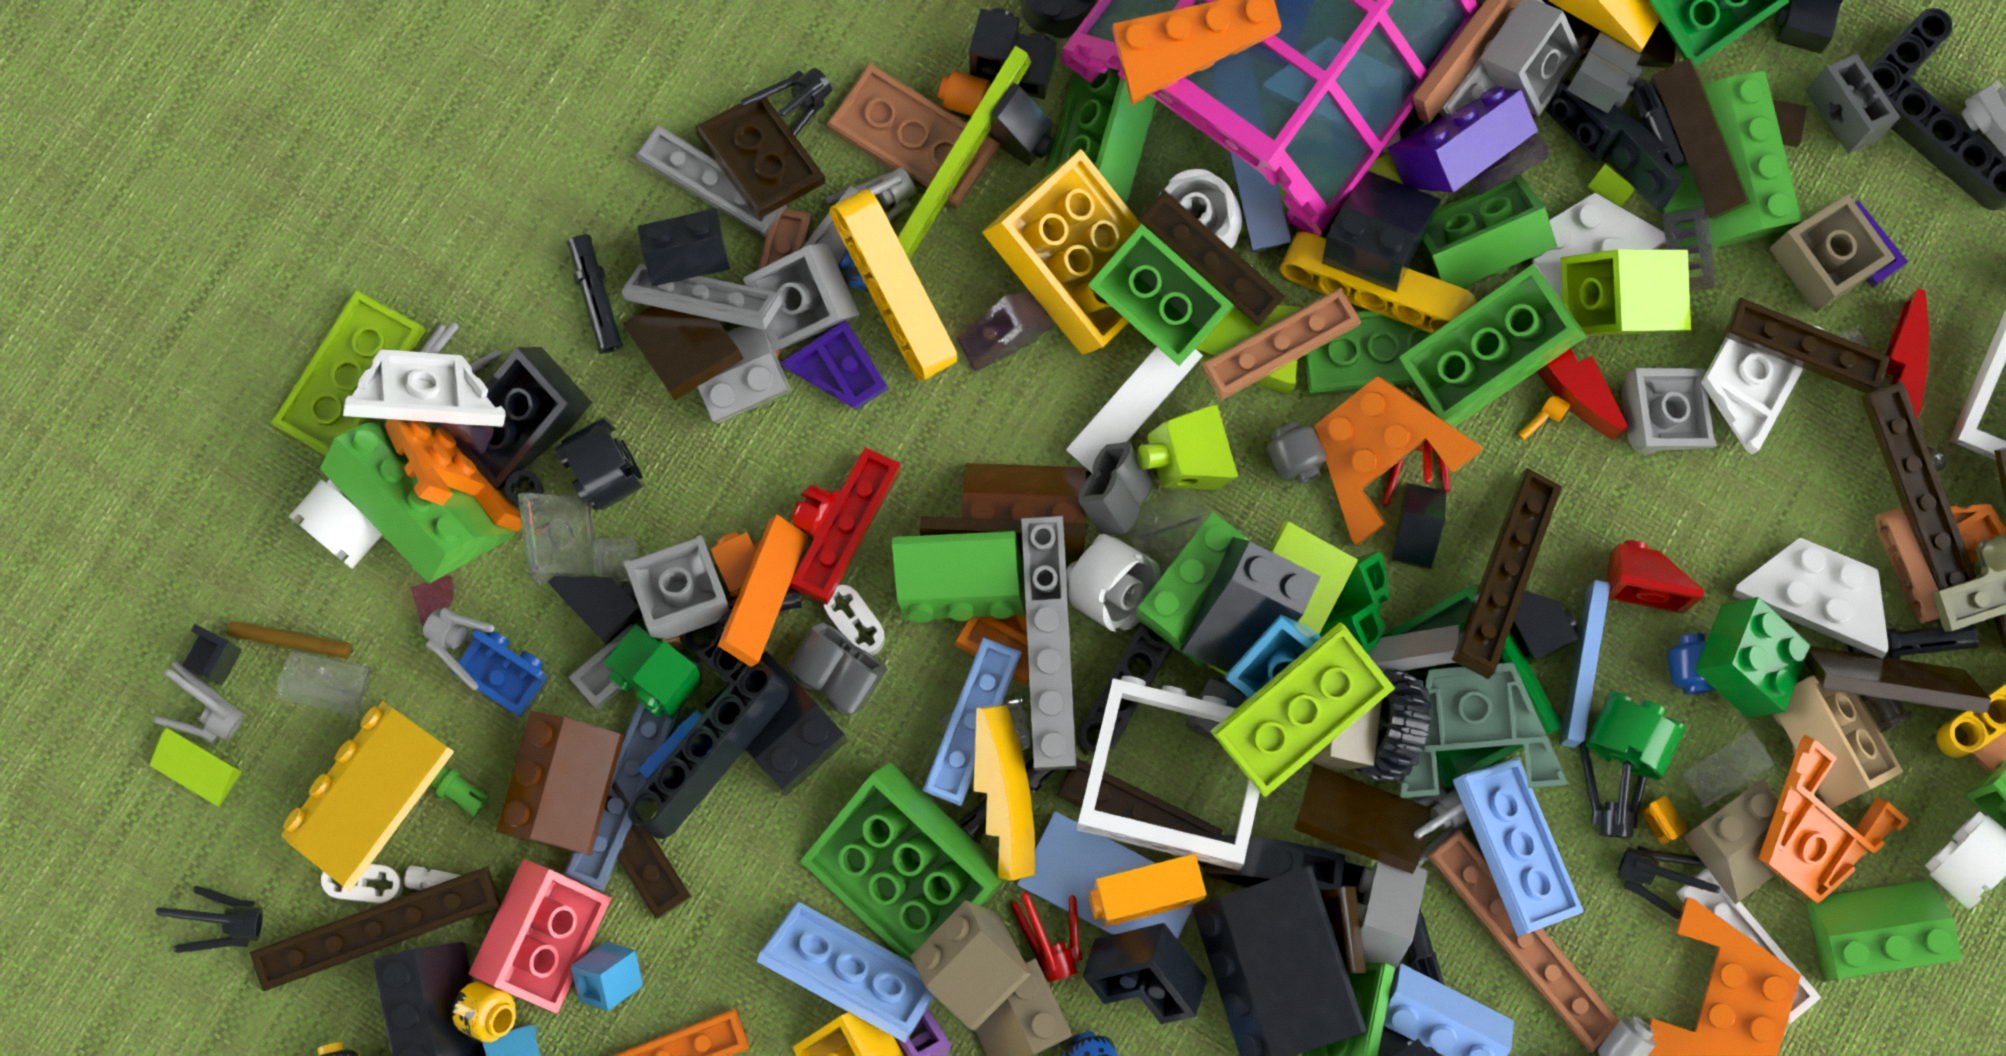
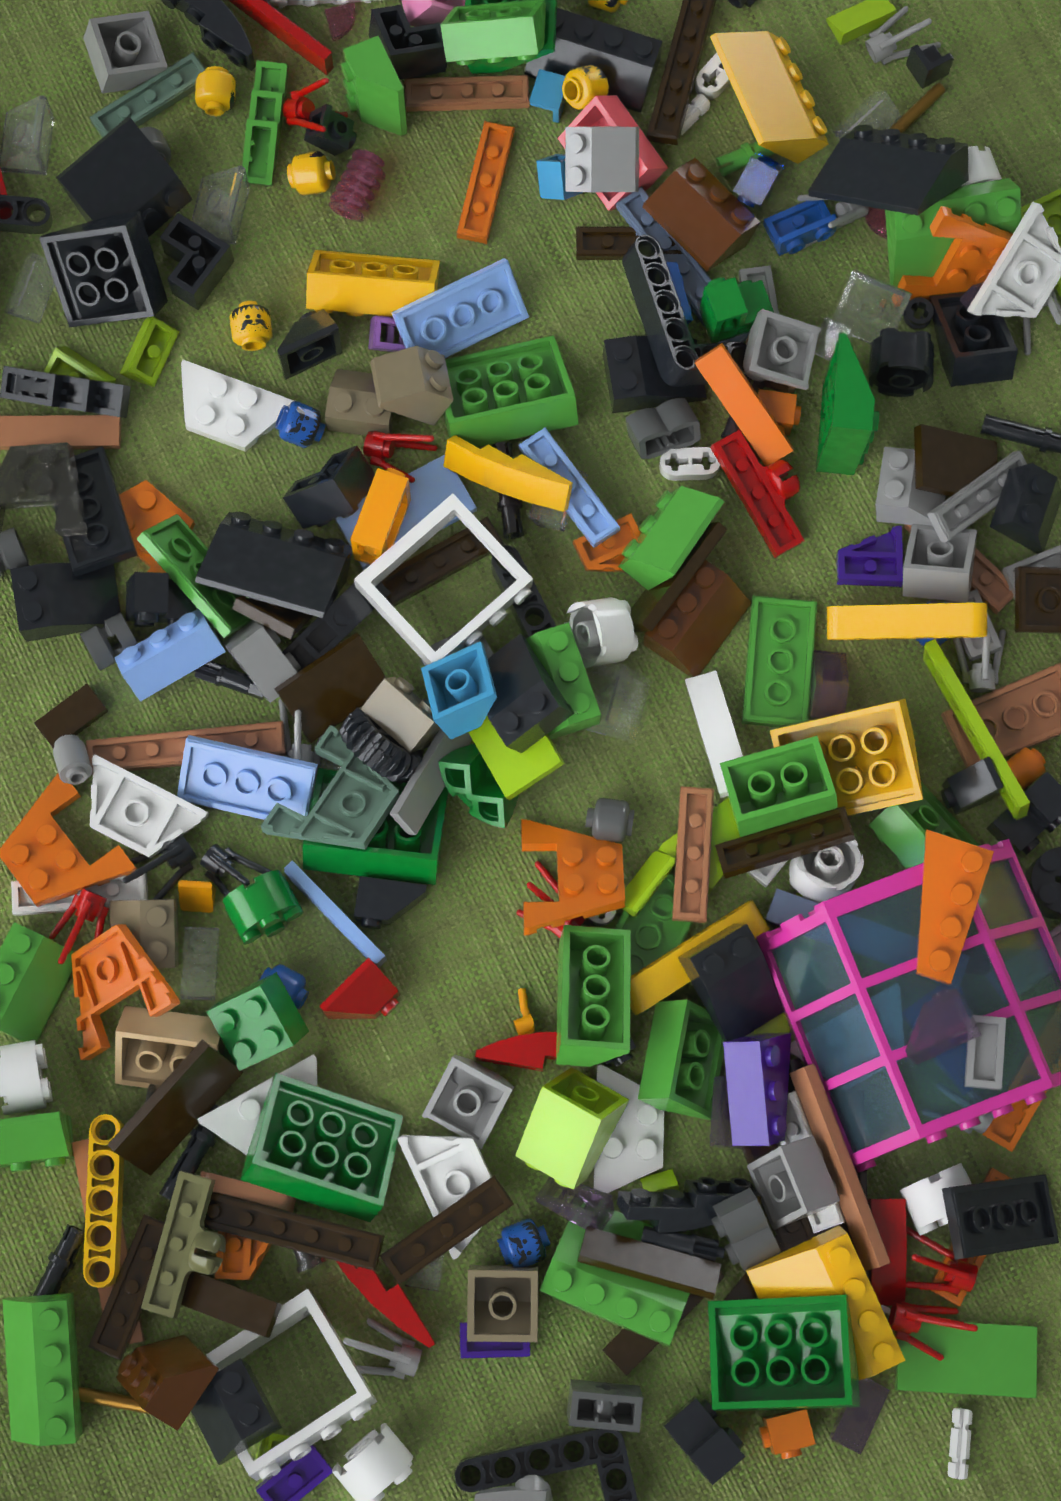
camera: 120 degrees right, 0 degrees up
black slope [548,576,642,645] -> none
light grey slope [1021,516,1077,771] -> none
dark grey brick [1078,442,1153,535] -> none
lime torso [1137,405,1238,490] -> none
lime tile [1210,622,1395,797] -> none
black slope [1391,483,1446,569] -> none
dark brown tile [1452,468,1562,679] -> none
none -> red plant [49,888,110,965]
none -> white wing [90,754,209,859]
none -> green slope [240,1073,403,1222]
none -> light grey plant [343,1318,422,1380]
none -> blue head [497,1219,551,1268]
none -> light grey slope [565,126,639,192]
none -> lime slope [622,851,676,917]
none -> clear blue brick [733,151,785,208]
none -> bright green tile [742,595,817,727]
none -> black slope [808,125,969,216]
none -> green slope [816,333,880,475]

